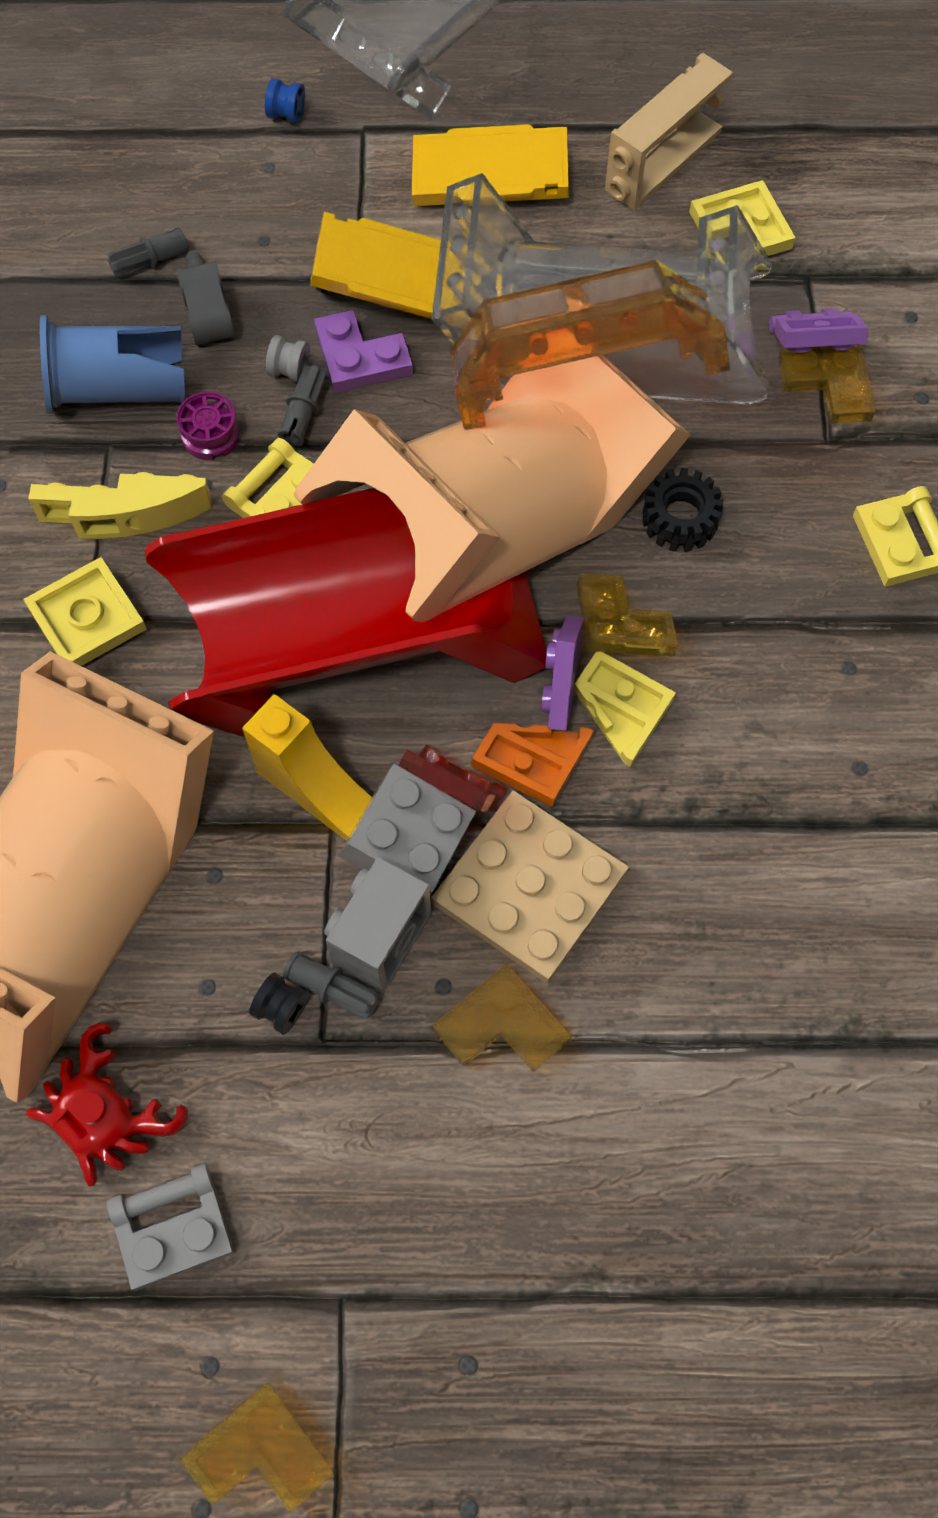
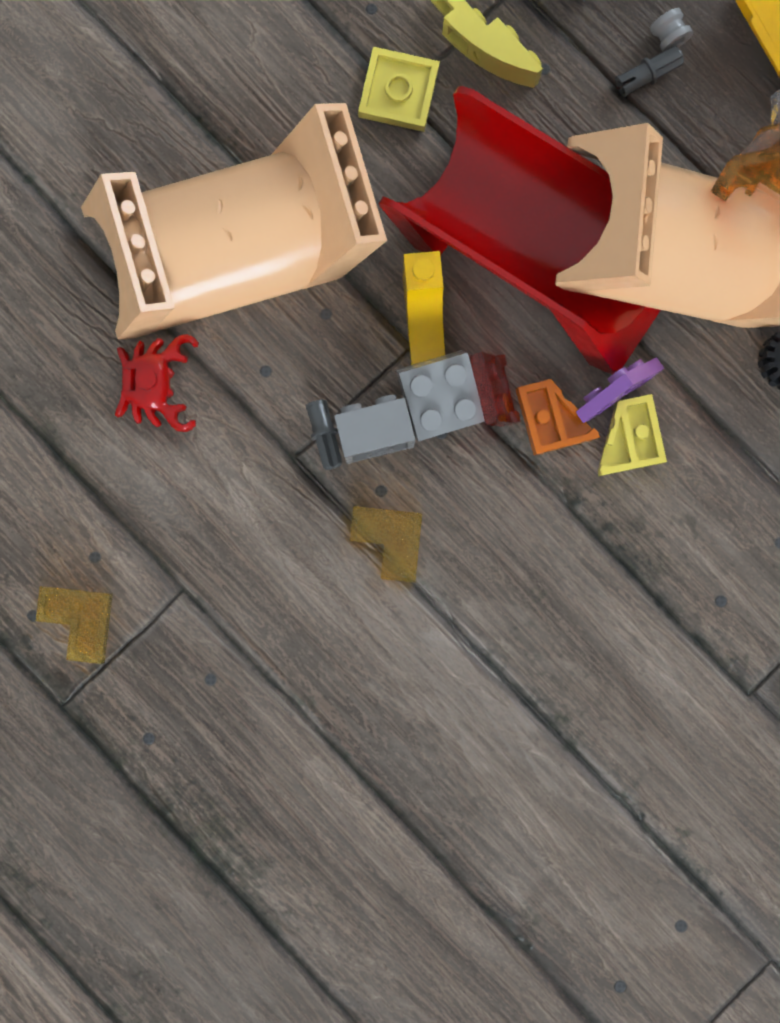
camera: 45 degrees right, 20 degrees up
light grey plate [106,1163,235,1292] -> none
magenta wheel [176,392,240,460] -> none
light yellow plate [222,438,314,518] -> none
black wheel [249,972,309,1035] -> none
medium lavender plate [314,310,413,393] -> none
tan plate [431,790,629,984] -> none
clear yellow plate [576,573,678,657] -> none

